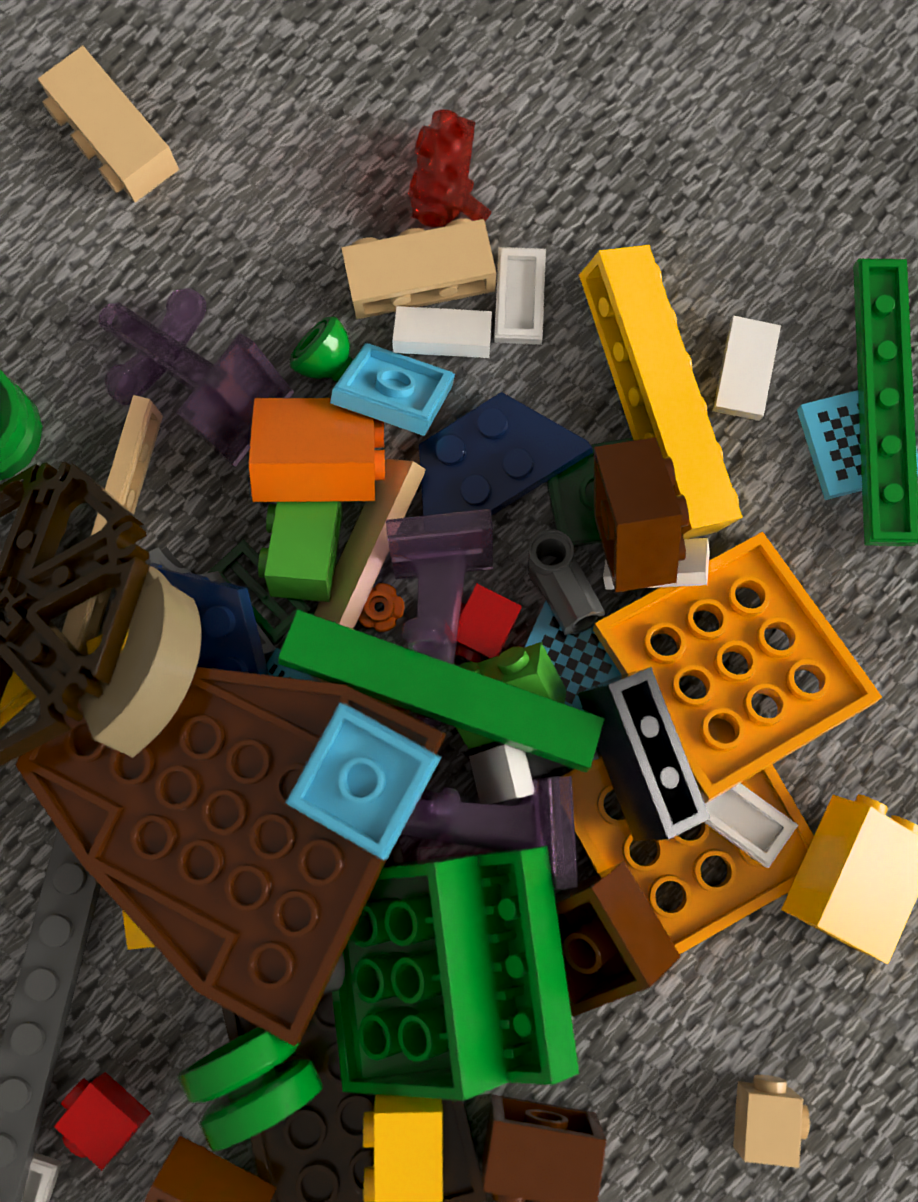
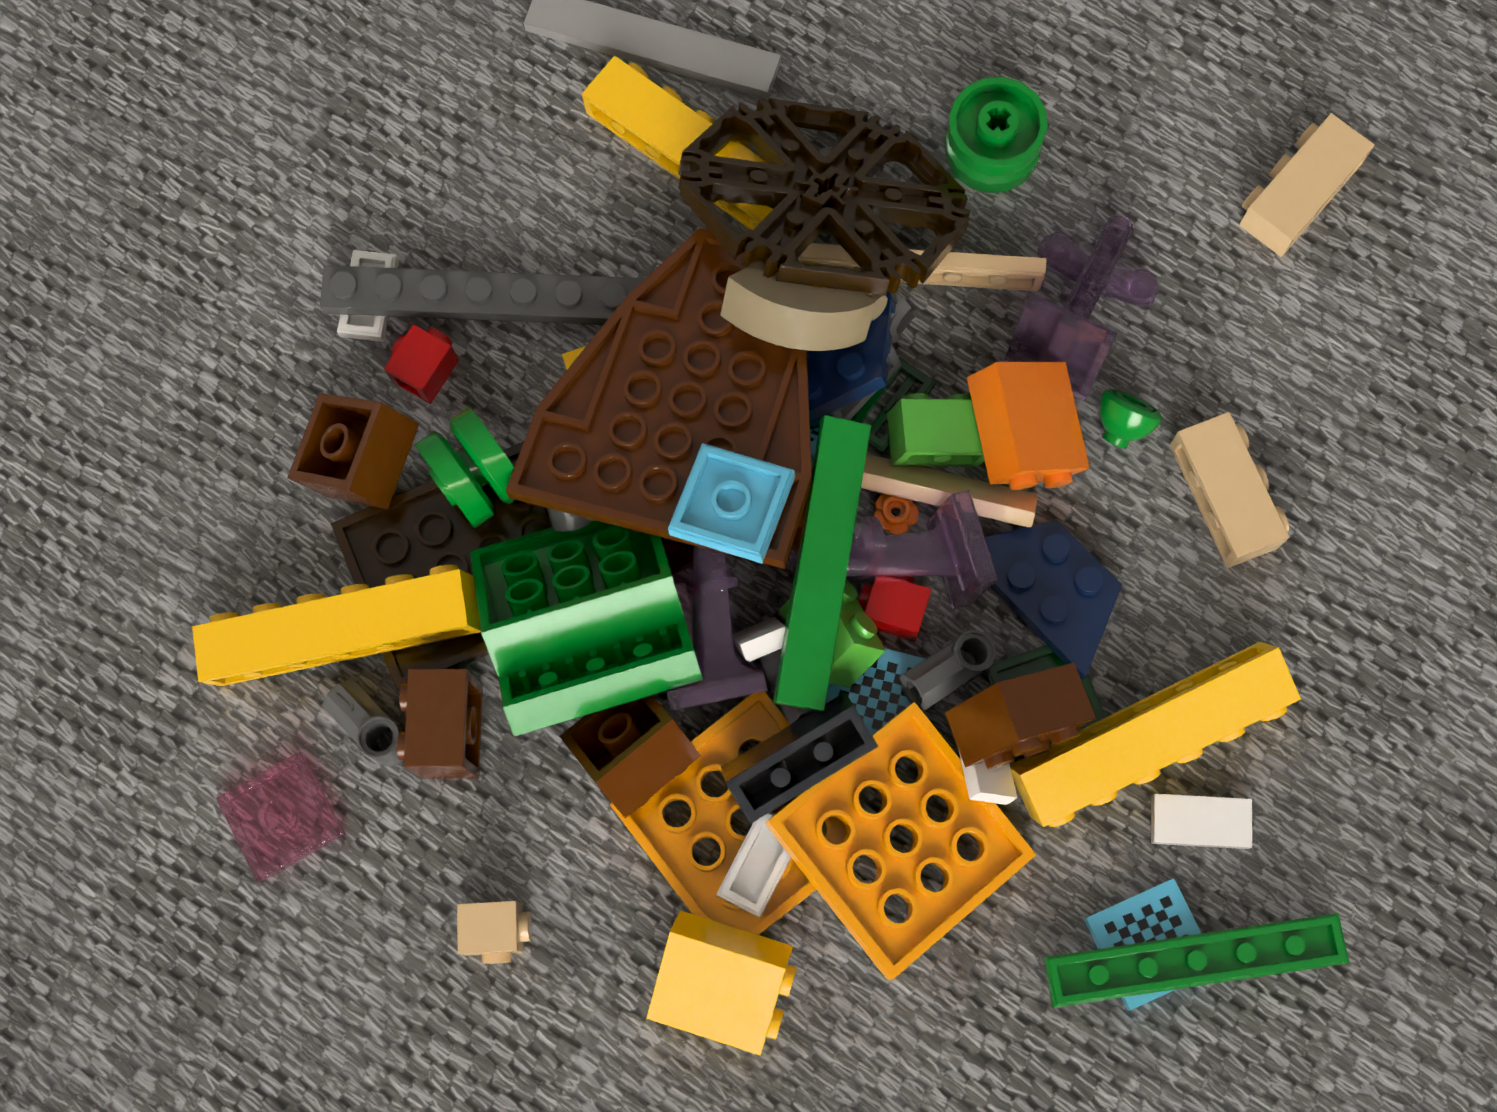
camera: 85 degrees right, 5 degrees down
medium azure tile [330,343,455,436] -> none
white tile [392,306,492,358] -> none
clear red brick [409,109,492,227] -> none
white tile [494,247,546,345] -> none

